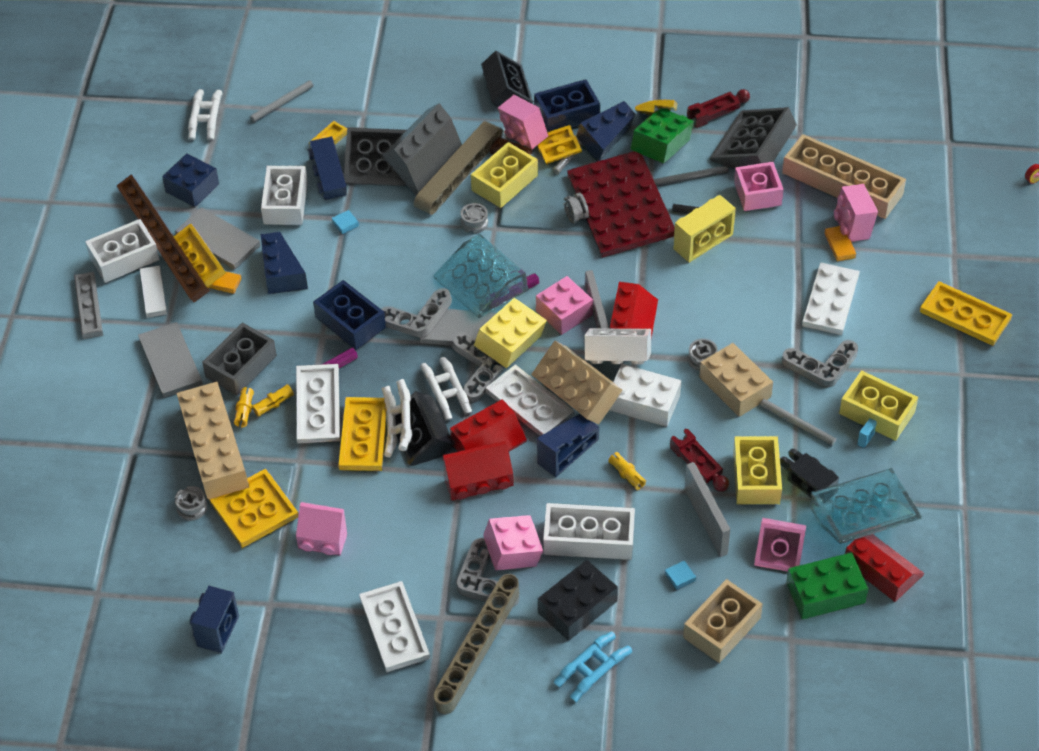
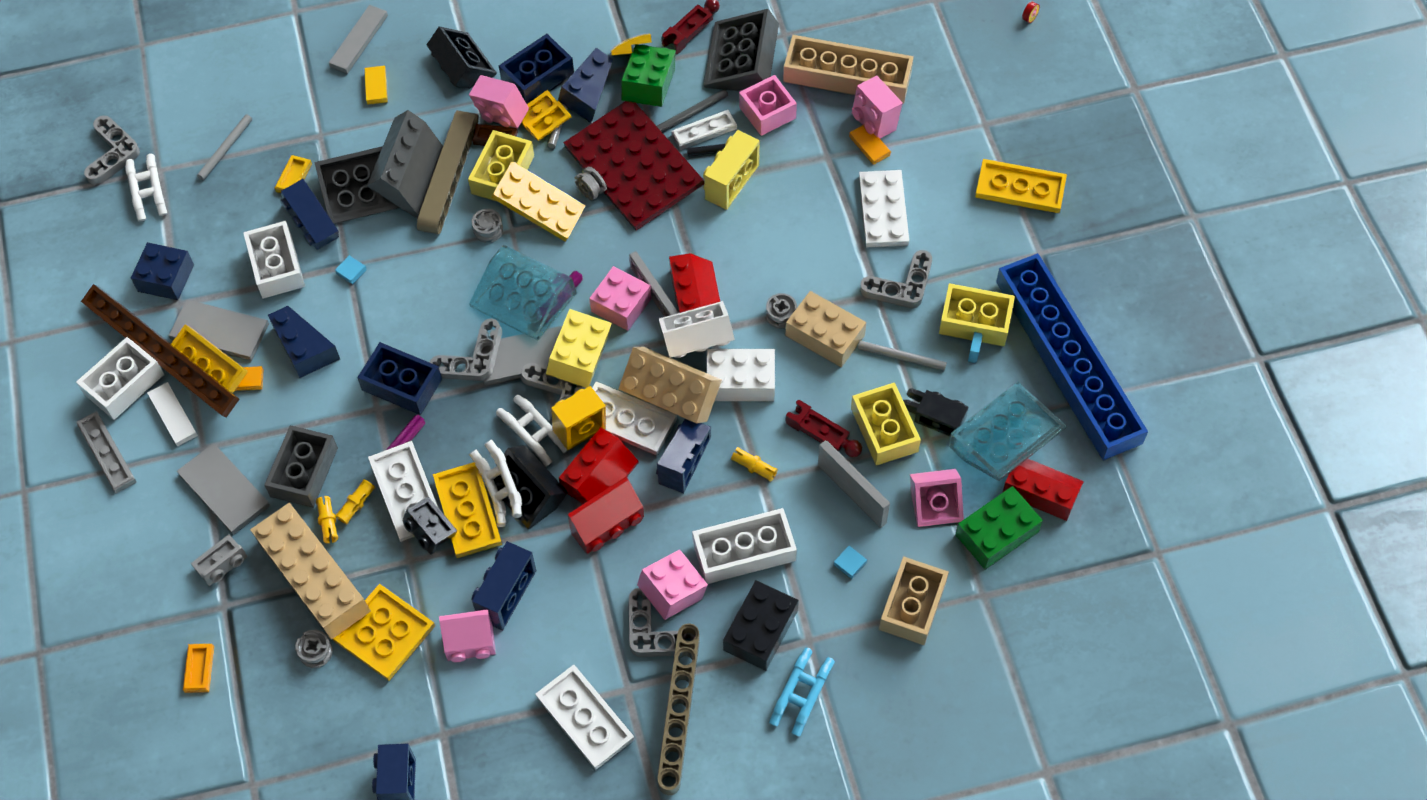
camera: 20 degrees left, 10 degrees up
none -> light grey beam [84,116,140,185]
none -> light orange tile [183,644,214,693]
none -> light grey bracket [191,535,248,586]
none -> light grey tile [329,5,388,74]
none -> yellow tile [365,66,388,105]
none -> bracket [402,497,457,555]
none -> dark blue brick [471,541,537,631]
none -> yellow plate [491,161,586,242]
none -> yellow brick [551,386,606,451]
none -> white tile [671,110,737,150]
none -> blue brick [996,253,1148,460]

